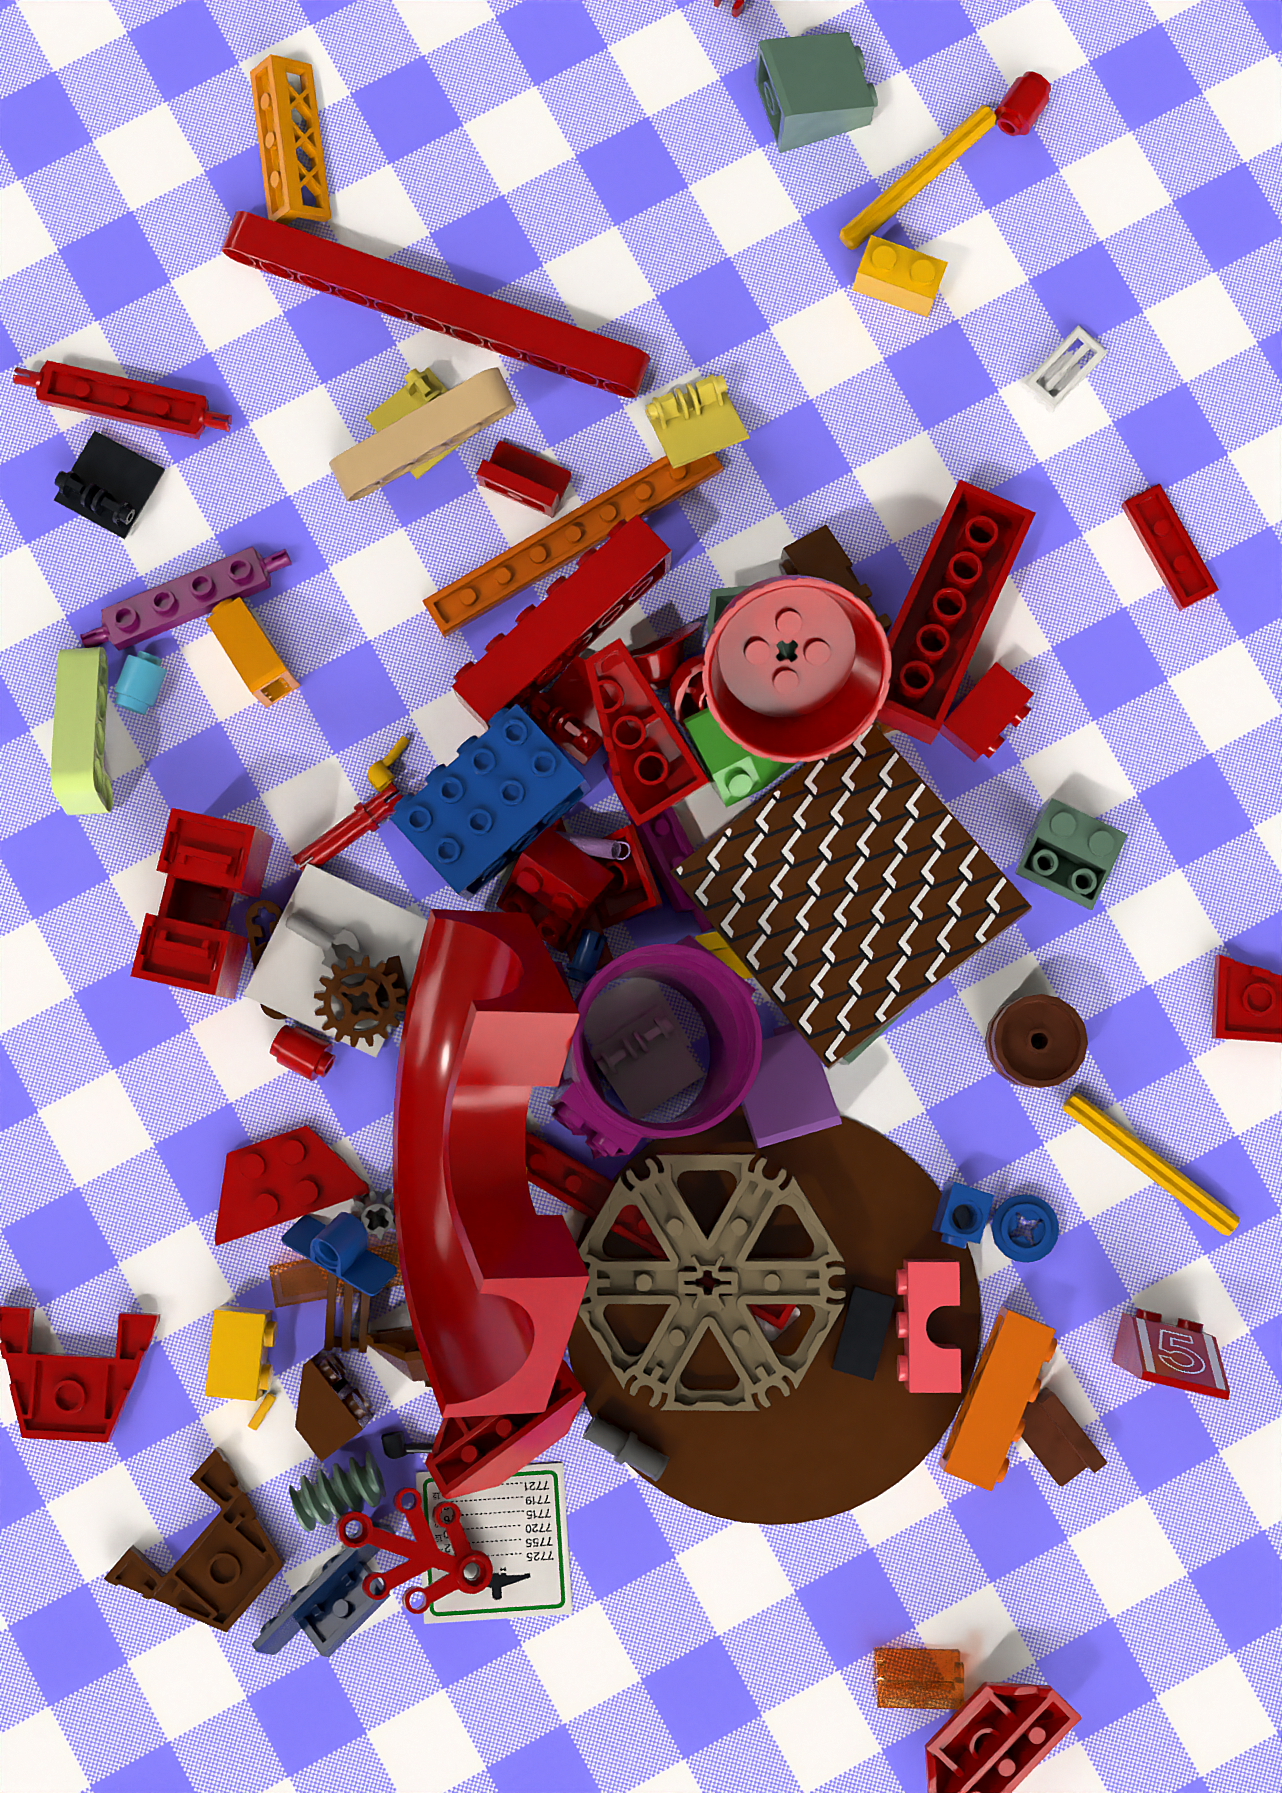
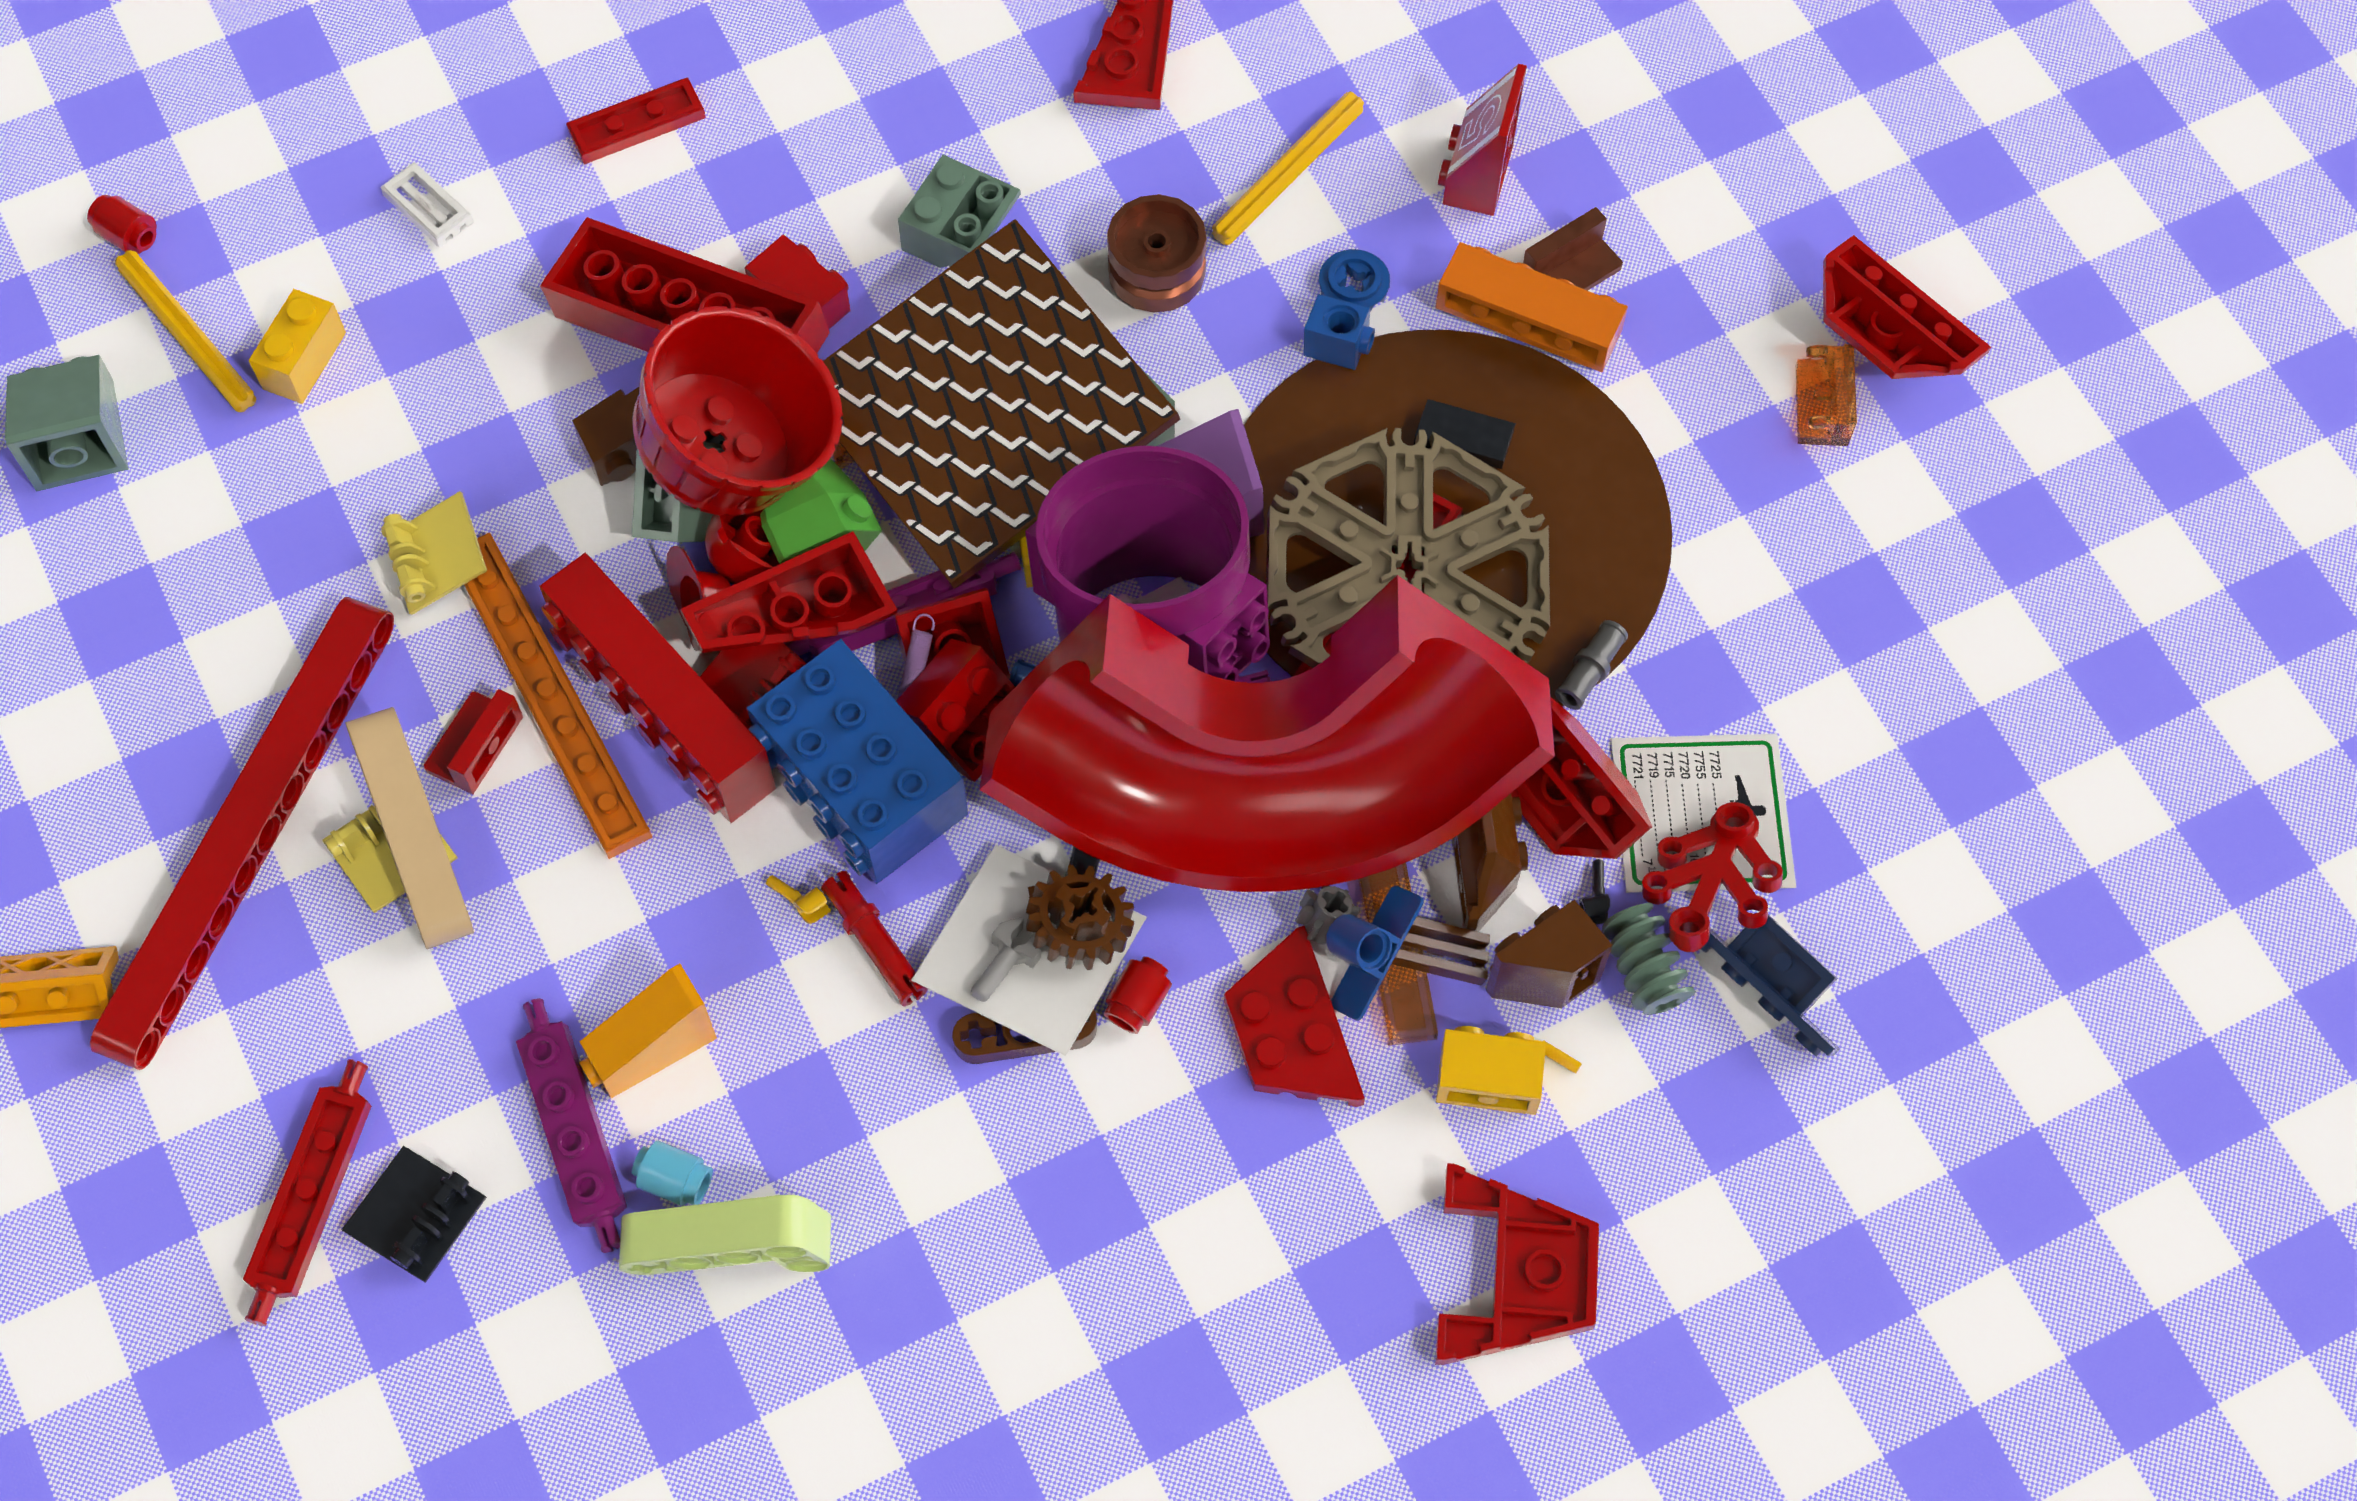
camera: 90 degrees left, 20 degrees down
reddish brown wing [103,1447,286,1633] -> none
red piece [130,808,274,999] -> none
coral arch [896,1259,961,1393] -> none

